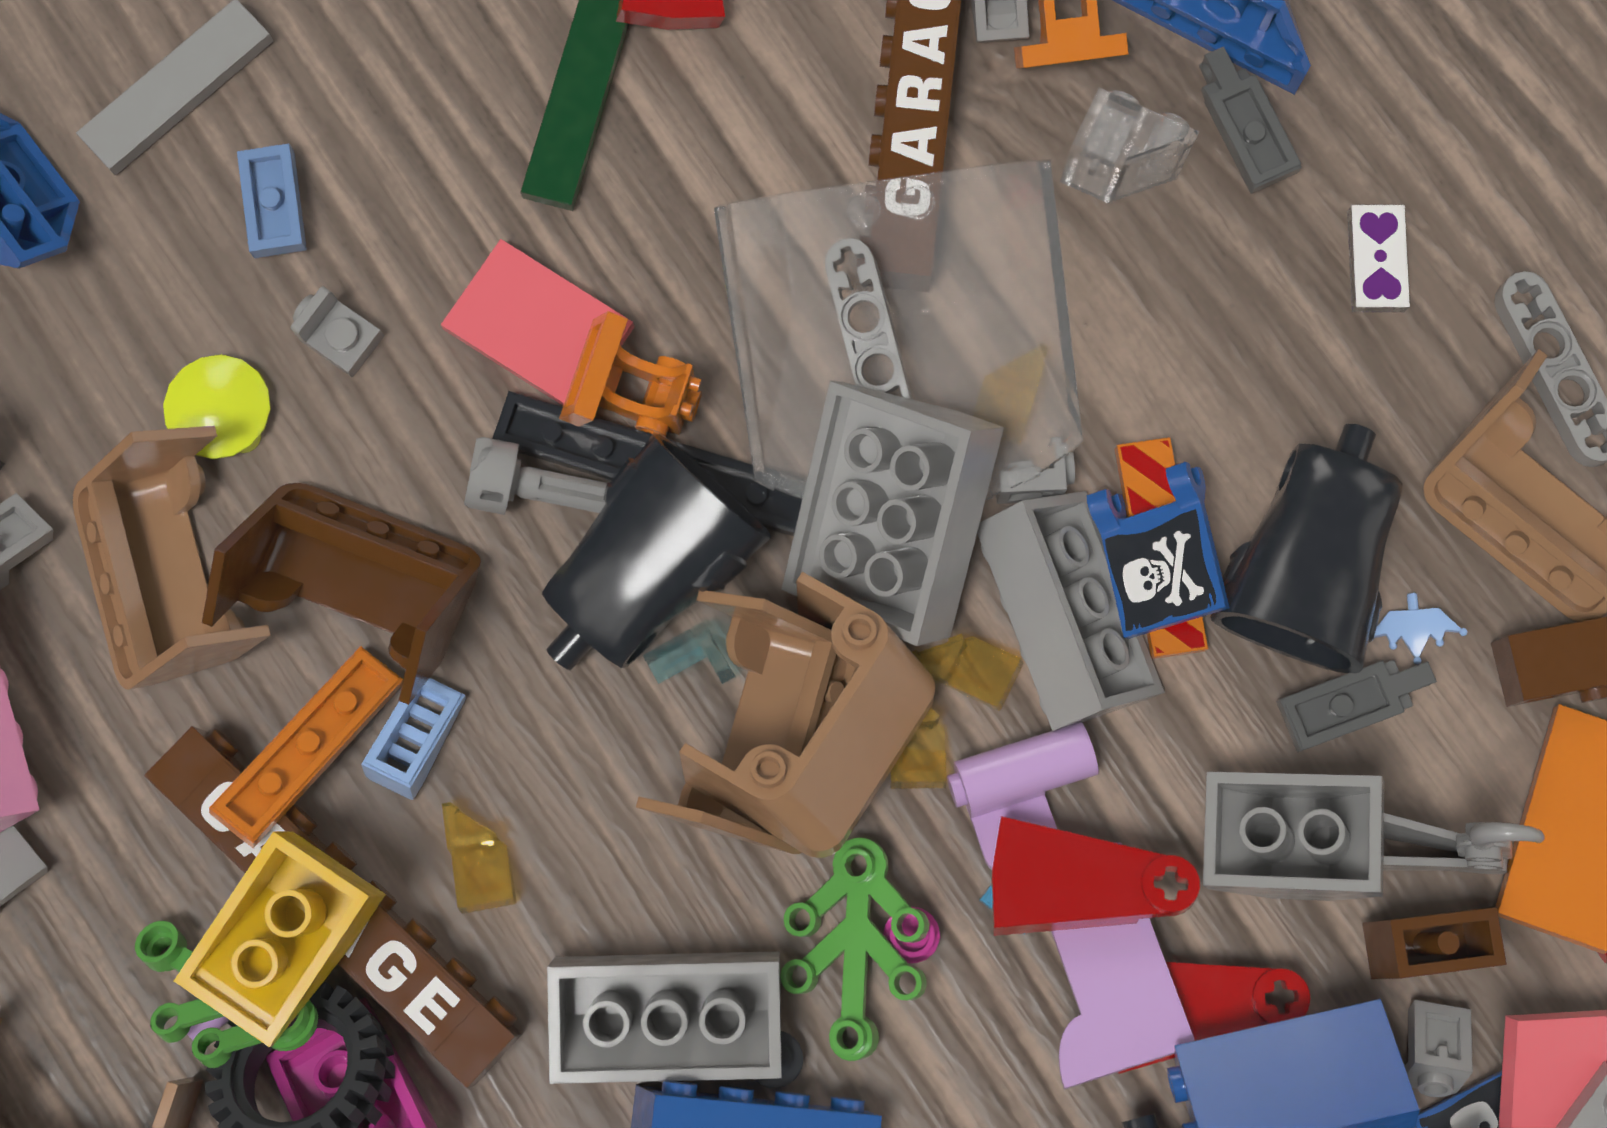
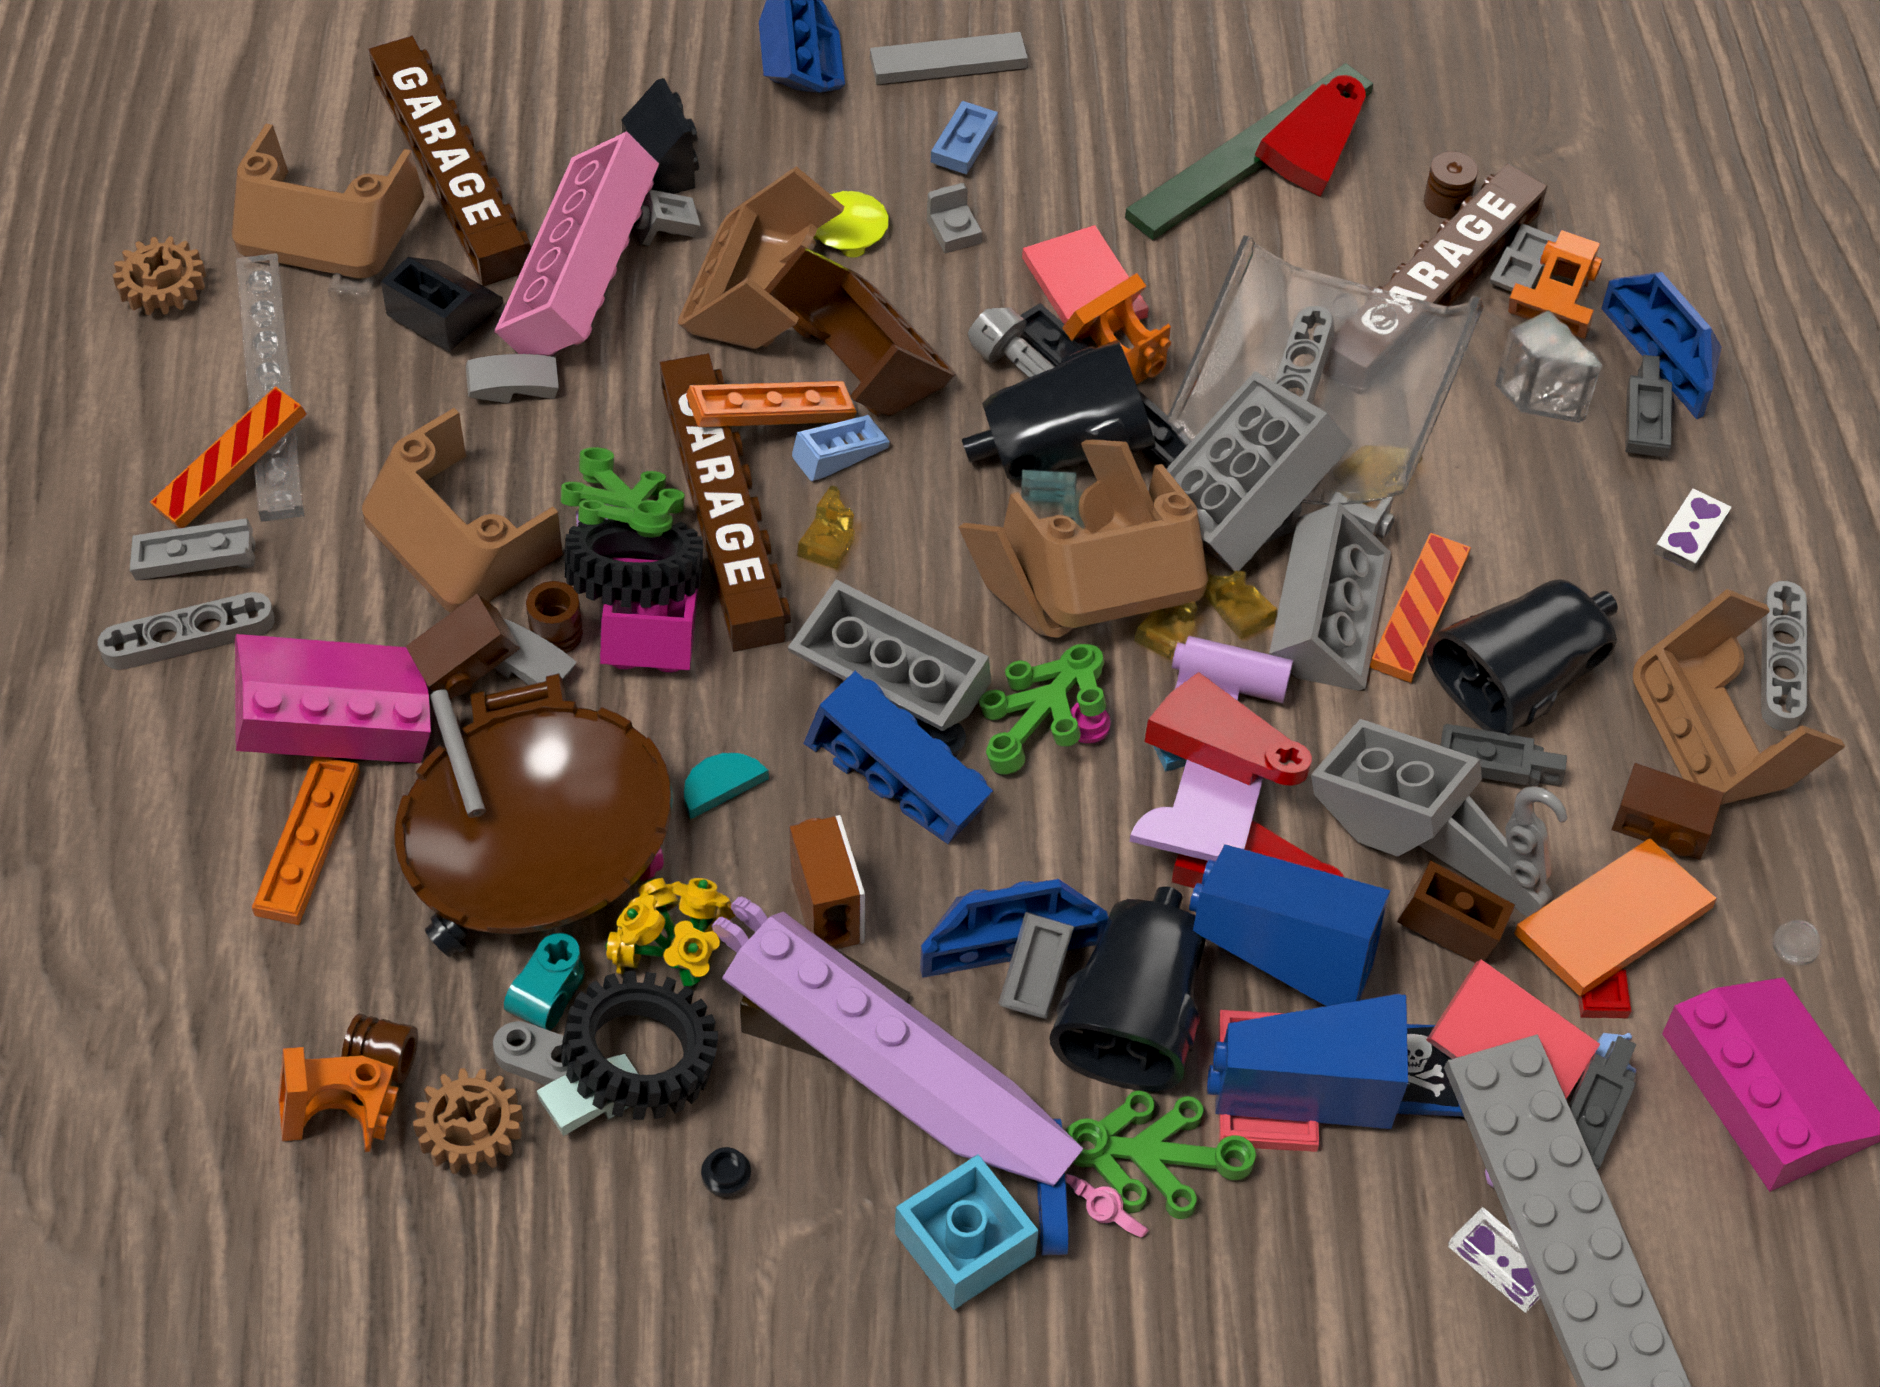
camera: 30 degrees right, 25 degrees down
yellow slope [174,831,386,1047] -> none
flag [1087,462,1229,639] -> none
light blue piece [1372,593,1468,665] -> none
light grey bracket [1405,1000,1473,1097] -> none

